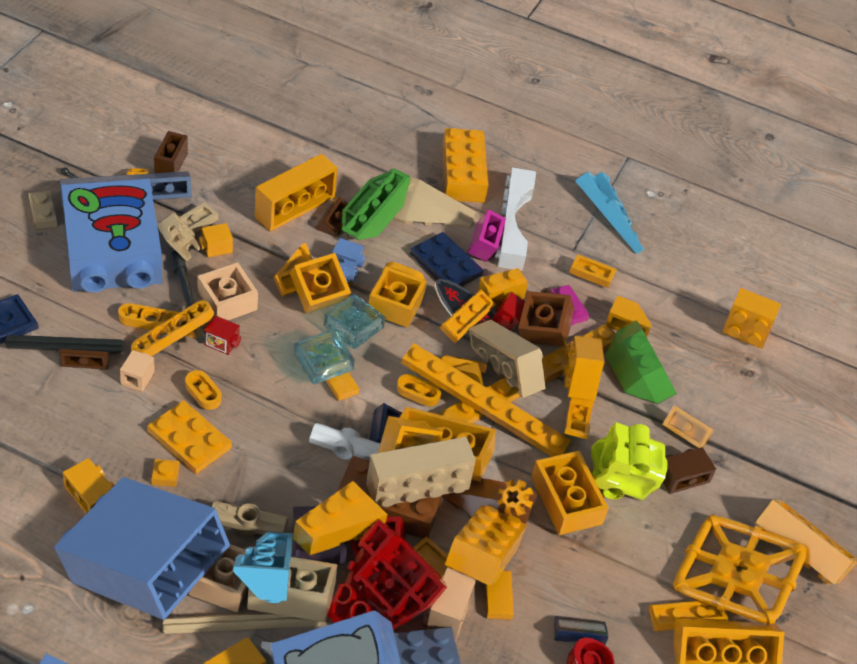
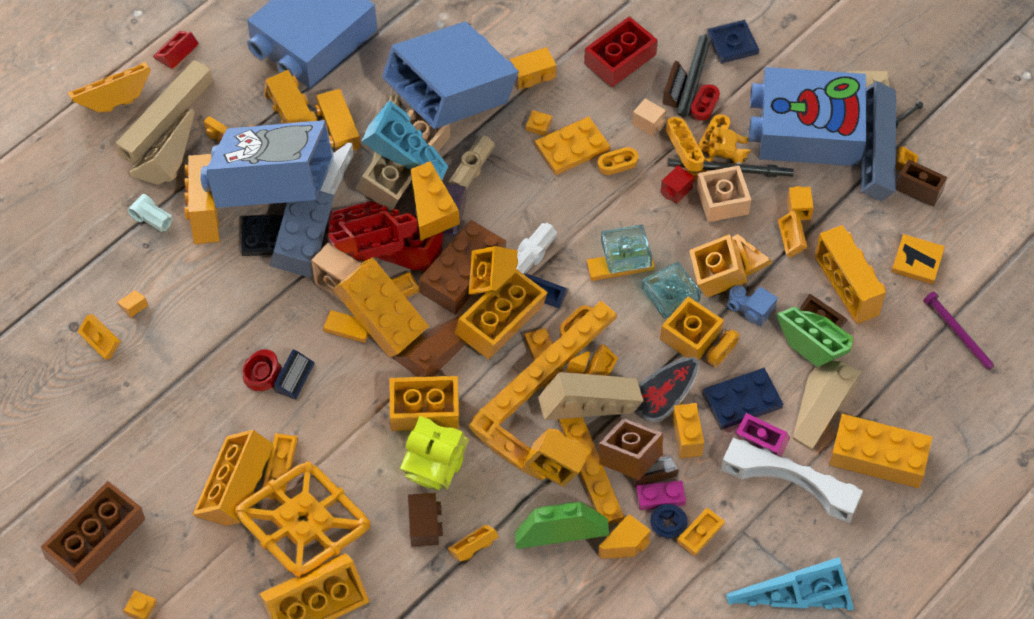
camera: 115 degrees right, 10 degrees up
tan hinge [157,212,200,261] -> none
tan plate [180,202,219,233] -> none
tan brick [366,437,476,507] -> none
light orange tile [440,289,496,343] -> none
red brick [492,292,525,331] -> none
light orange piece [497,479,534,516] -> none
none -> red brick [584,16,658,88]
none -> dark blue gear [650,504,688,540]
none -> red plate [691,84,720,121]
none -> light orange animal [710,127,751,164]
none -> light orange plate [778,210,808,258]
none -> light orange tile [891,234,945,284]
none -> magenta bar [923,291,994,370]

